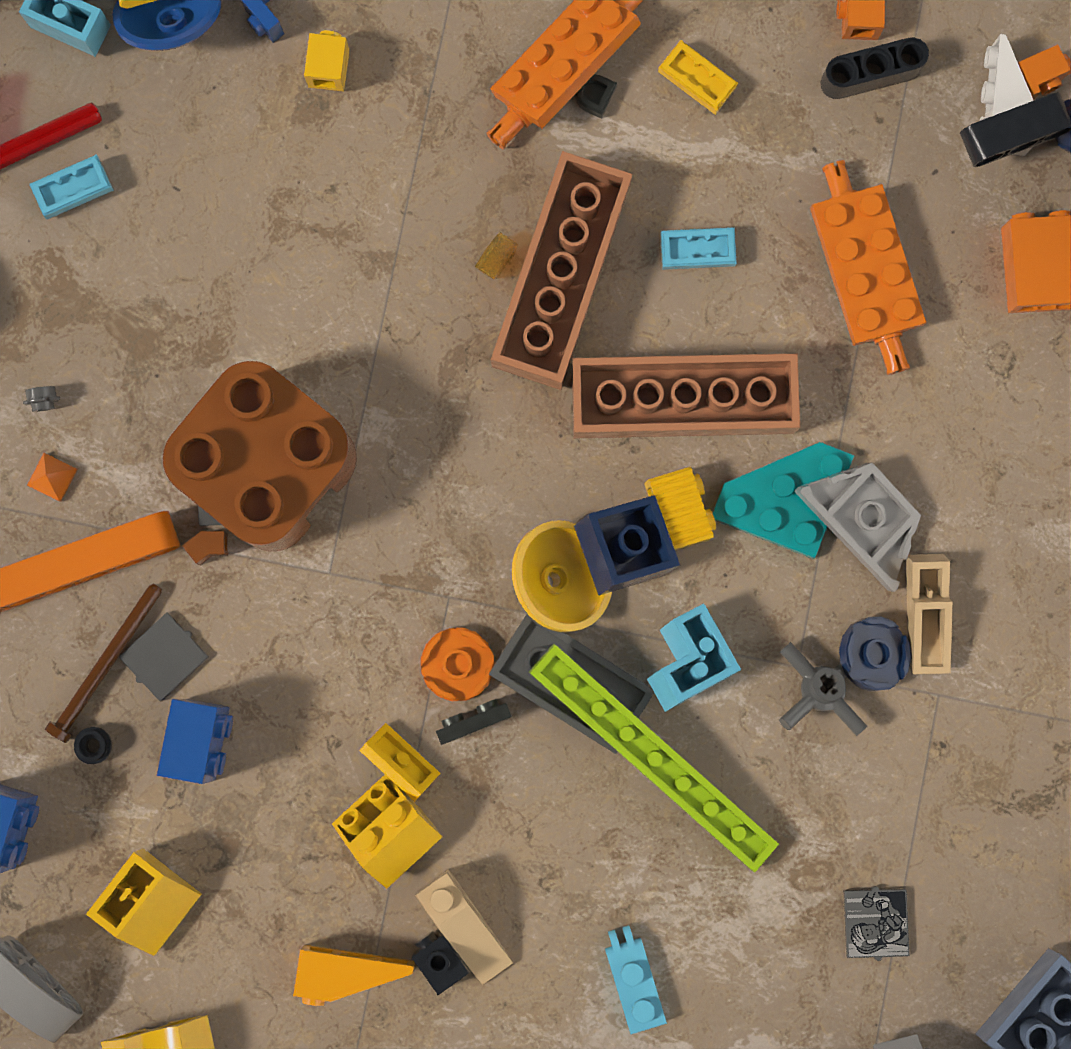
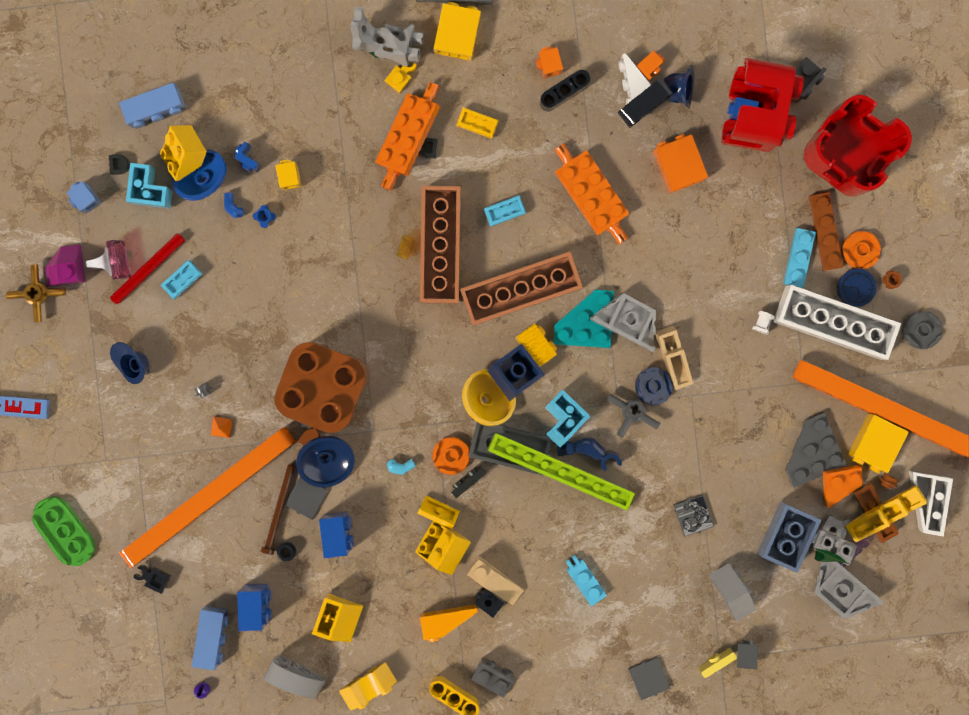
camera: 15 degrees left, 5 degrees up
none -> blue arm [224,193,244,218]
none -> blue plate [253,205,276,228]
none -> dark blue dish [296,436,355,487]
none -> medium azure arm [387,458,416,475]
none -> dark blue piece [557,437,622,472]

